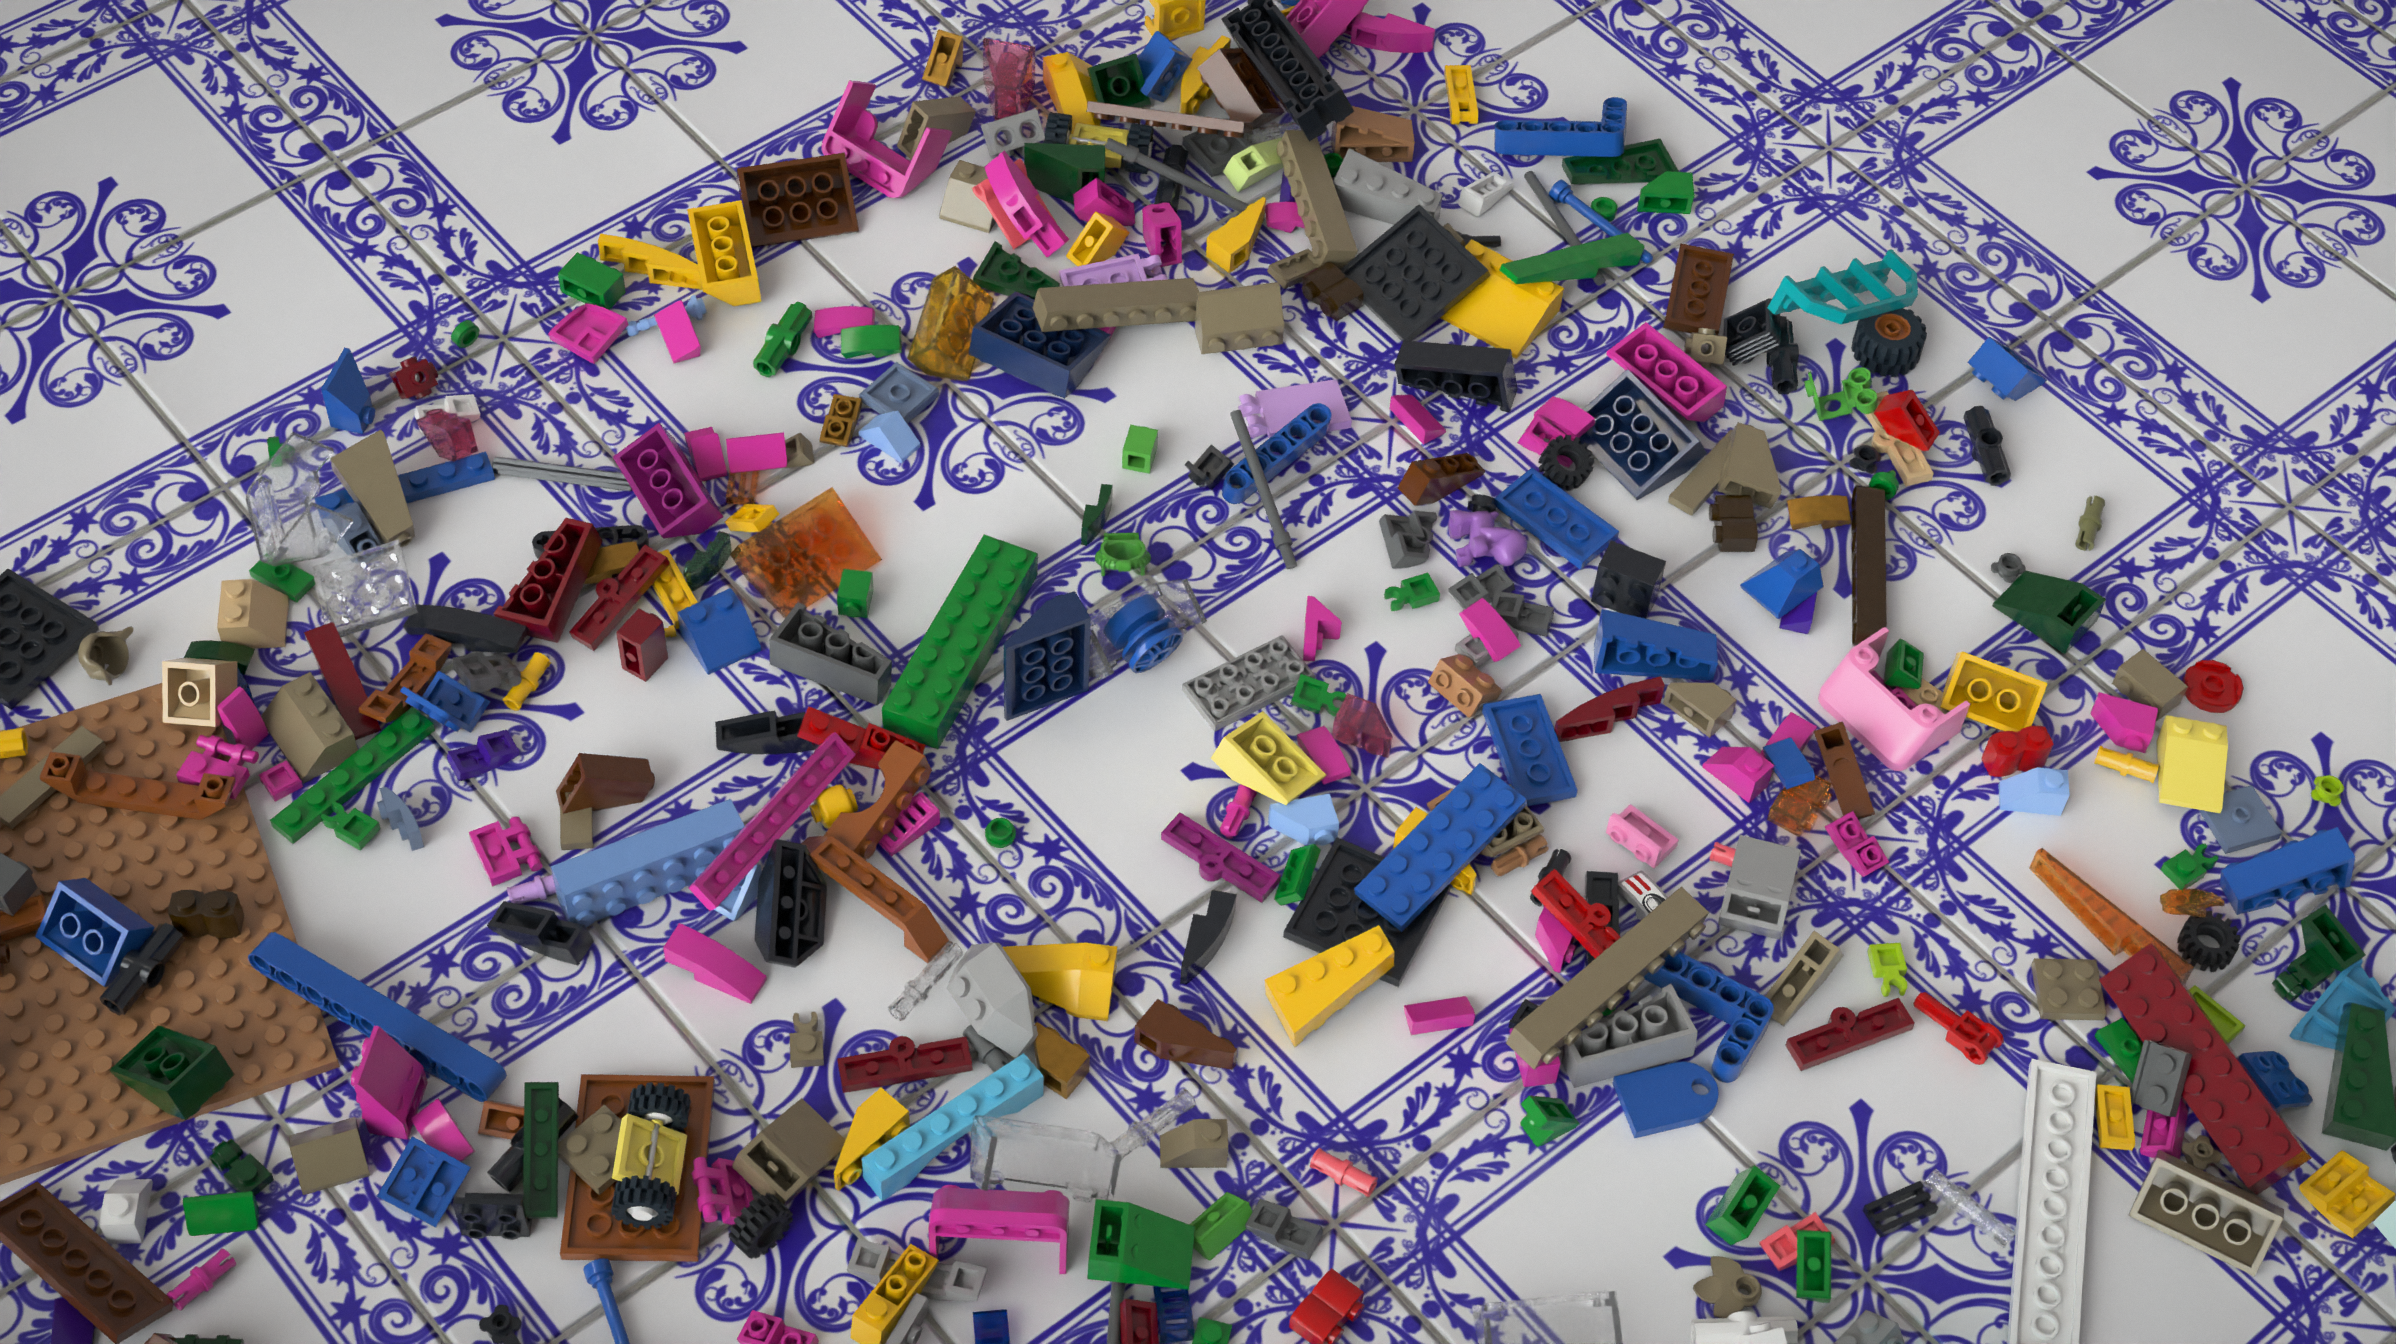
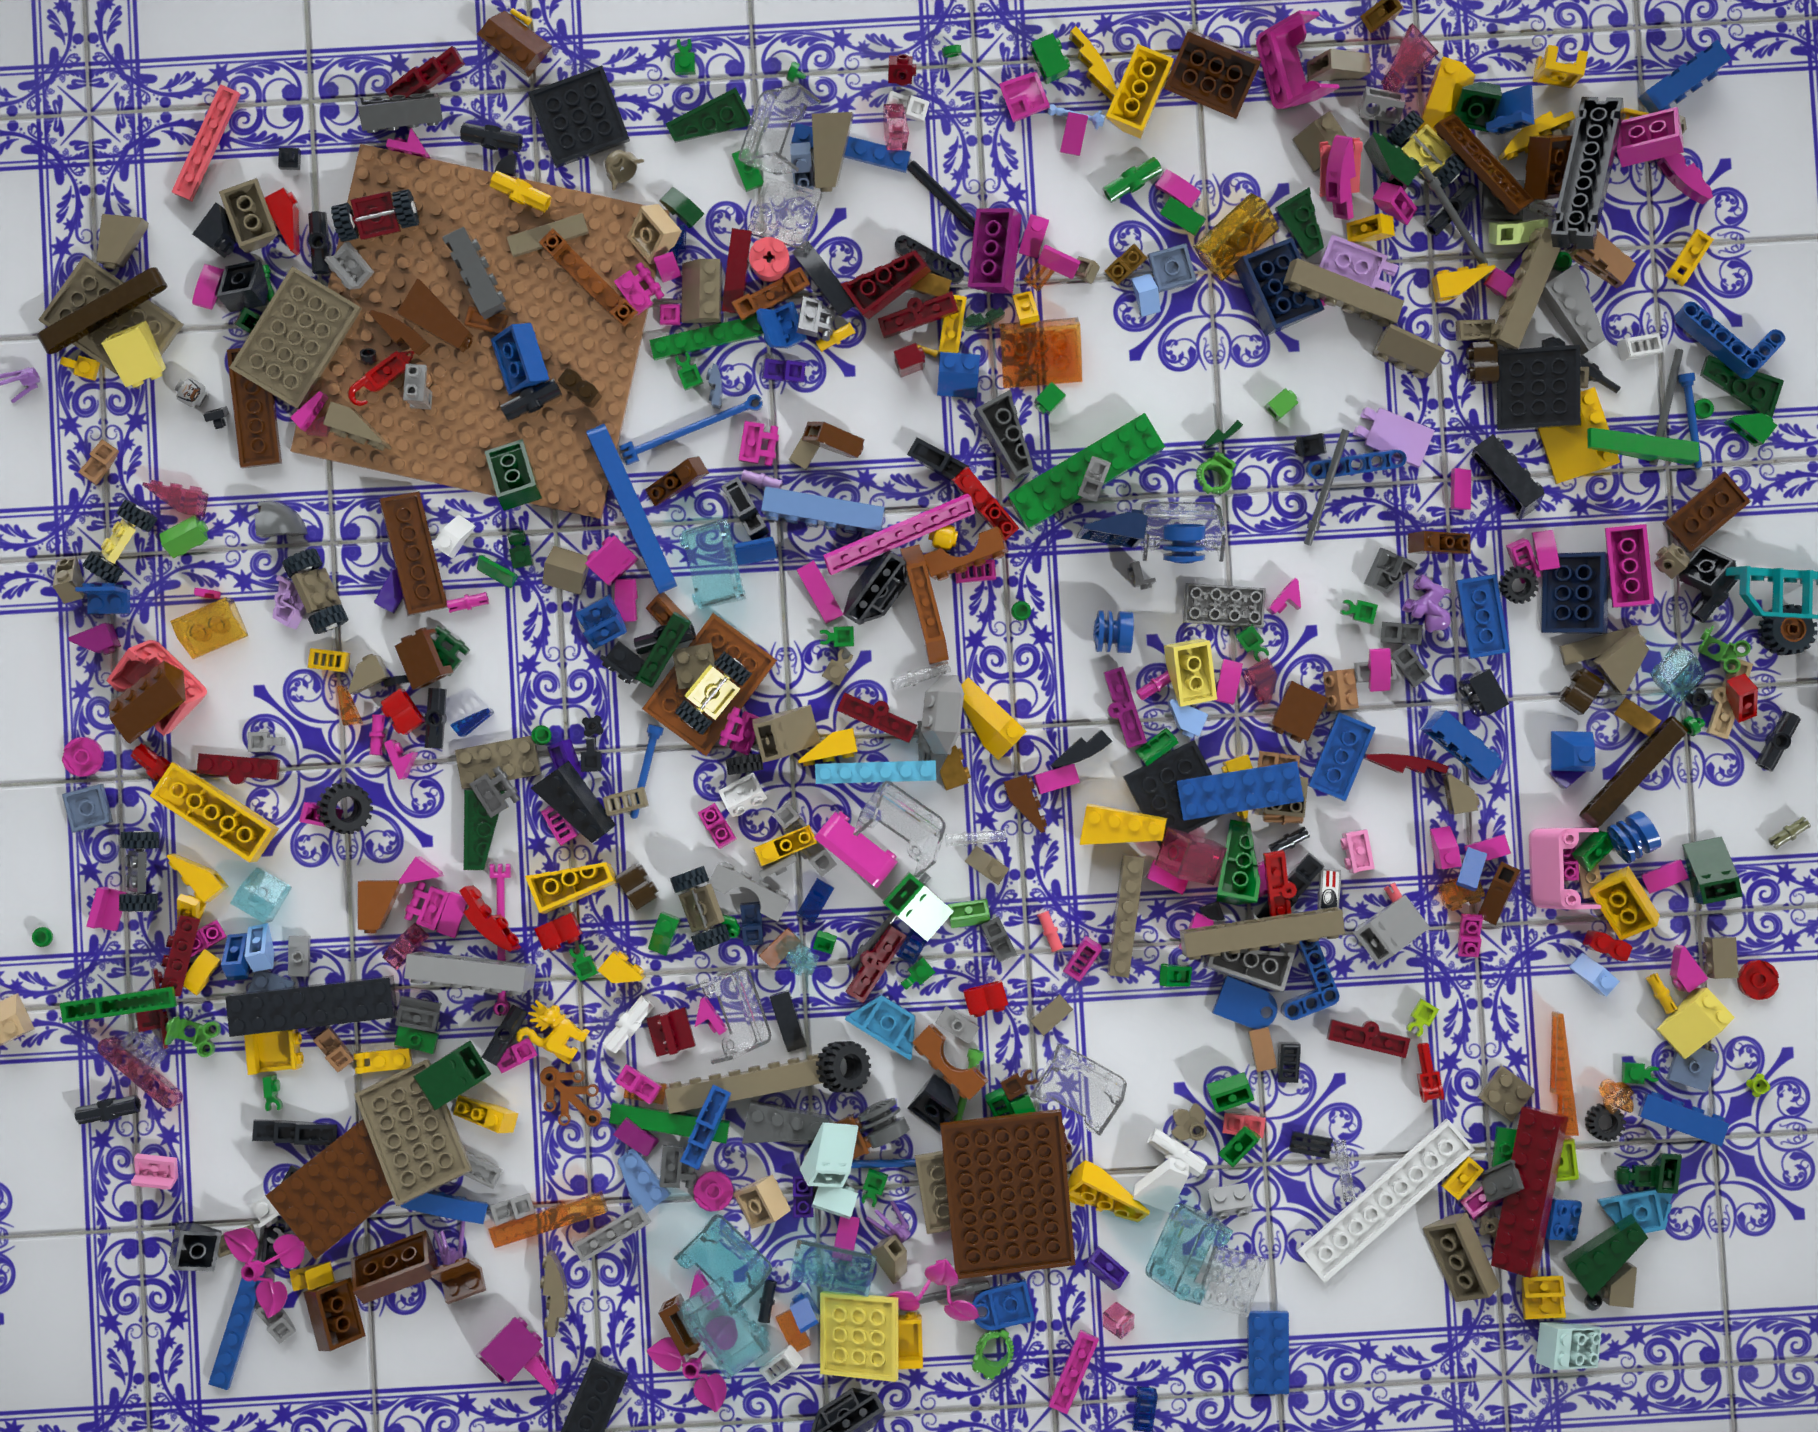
camera: 35 degrees right, 35 degrees up
tan slope [217,579,289,649] -> none
blue slope [321,347,375,434] -> none
dark pink torso [1142,202,1182,267] -> none
black plate [1467,494,1496,512] -> none
dark tan slope [1765,930,1844,1026] -> none
dark grey plate [1991,553,2026,583] -> none
none -> blue hinge [619,394,763,465]
none -> reddish brown slope [645,456,709,506]
none -> dark green wing [665,87,754,143]
none -> green plate [674,39,696,75]
none -> clear light blue windscreen [679,518,747,609]
none -> white bracket [718,772,767,817]
none -> blue panel [734,537,778,566]
none -> coral brick [749,237,790,282]
none -> green plate [820,626,854,647]
none -> dark tan tile [1030,994,1073,1036]
none -> dark pink slope [1033,764,1080,794]
none -> dark pink slope [1063,936,1102,982]
none -> light grey slope [1078,456,1111,502]
none -> blue wheel [1093,610,1134,653]
none -> dark tan brick [1107,854,1145,978]
none -> flat silver bracket [1127,561,1156,590]
none -> clear pink slope [1155,827,1227,885]
none -> green wedge [1216,819,1261,905]
none -> medium nougat slope [1248,1027,1277,1072]
none -> reddish brown panel [1268,681,1328,743]
none -> black slope [1278,1042,1301,1083]
none -> blue wheel [1607,811,1662,863]
none -> dark pink slope [1641,859,1689,894]
none -> clear light blue slope [1650,644,1705,704]

